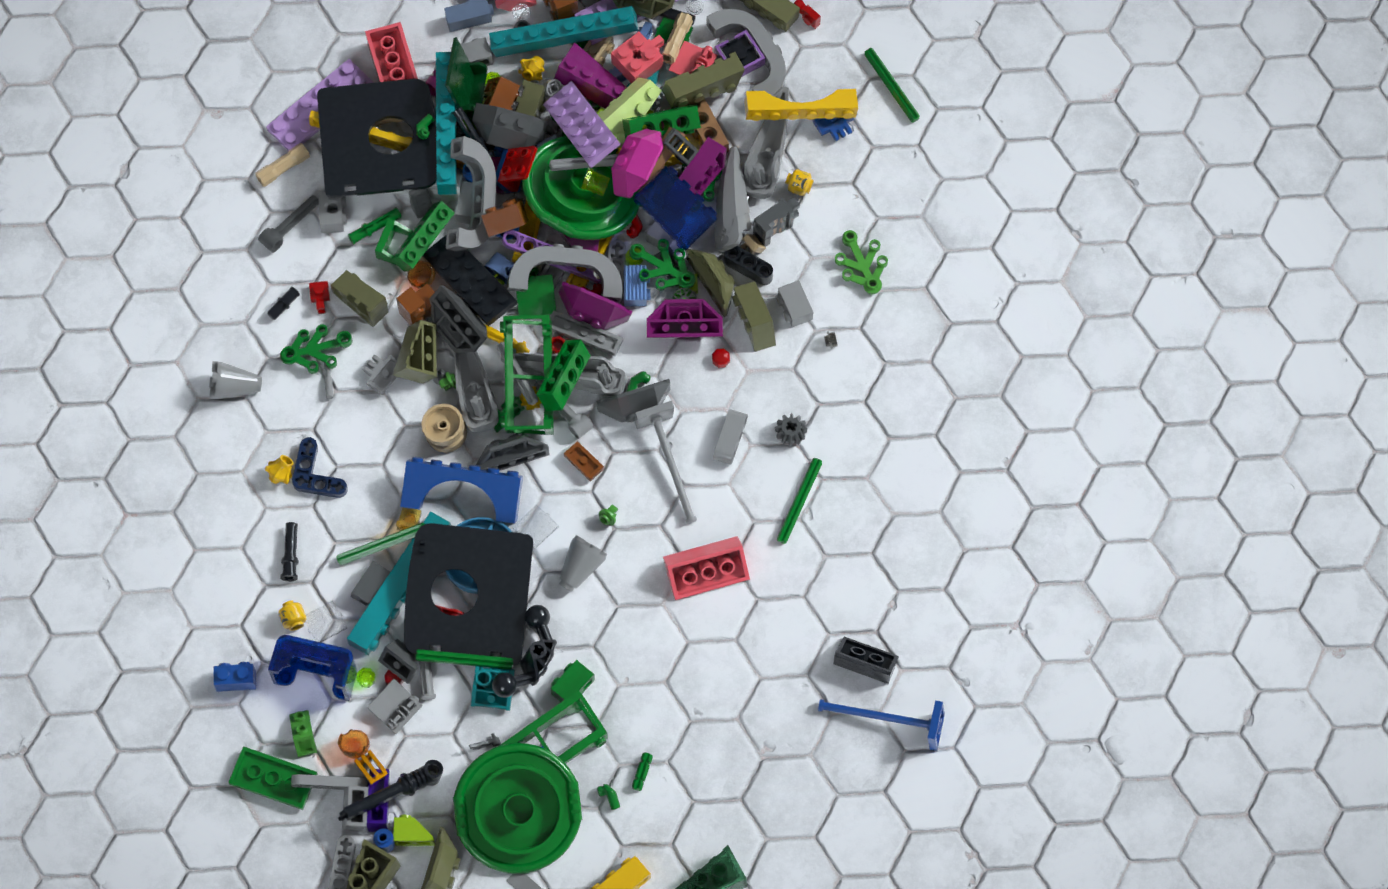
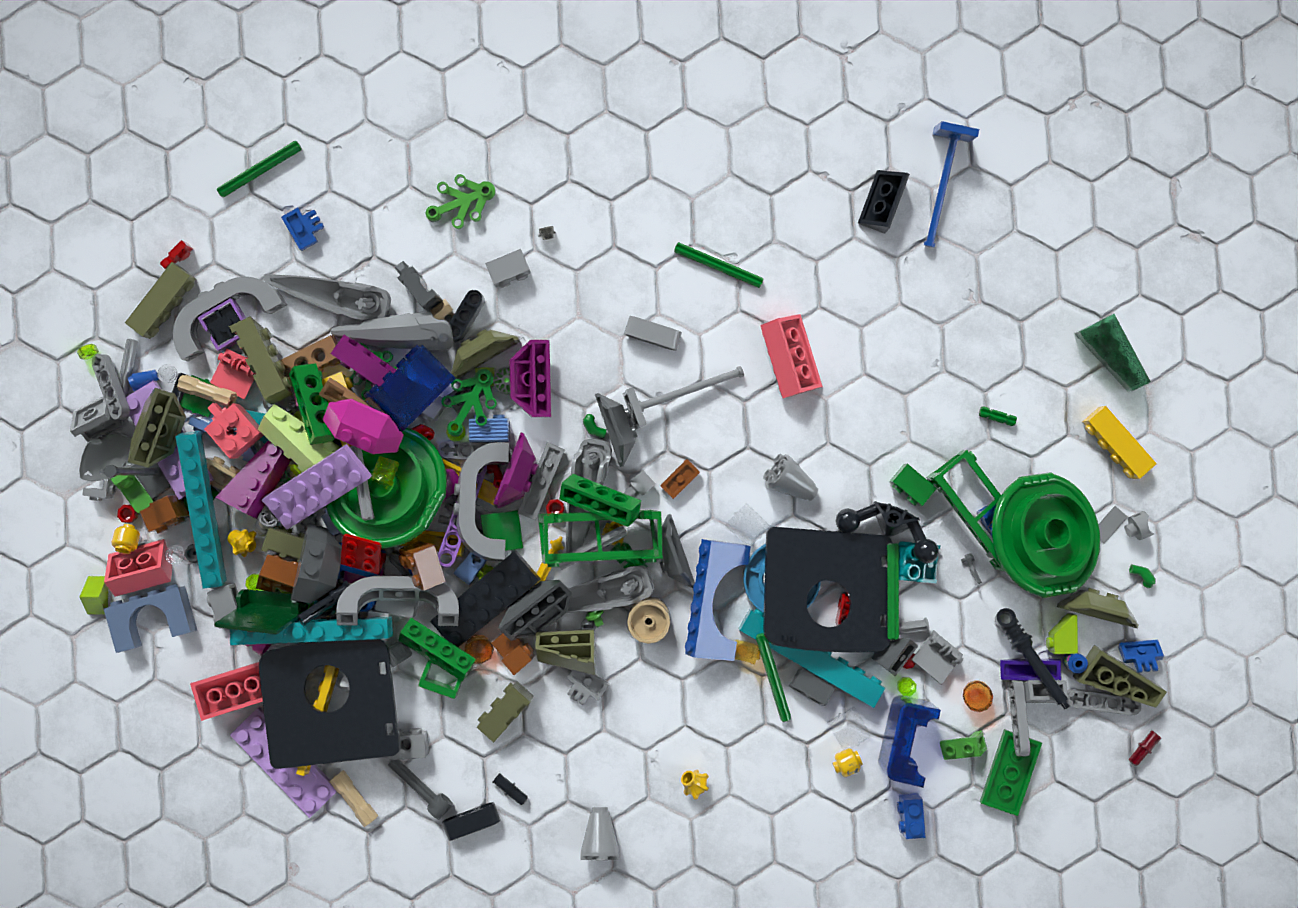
camera: 90 degrees left, 20 degrees up
green plant [280,324,353,374] -> none
black pin [280,522,299,582] -> none
dark blue beam [292,437,348,498] -> none
red plate [309,281,330,314] -> none
light grey piece [324,361,333,399] -> none
green pin [348,207,402,245] -> none
light orange tile [354,750,388,784] -> none
green arm [416,114,434,139] -> none
green arm [597,784,620,810] -> none
bright green plate [599,504,618,526] -> none
dark grey slope [662,128,699,166] -> none
red tile [712,348,730,368] -> none
olive wedge [732,281,776,352] -> none
yellow arch [744,89,858,121] -> none
dark grey gear [775,413,807,447] -> none
yellow head [785,169,814,196] -> none
none -> black beam [442,802,501,841]

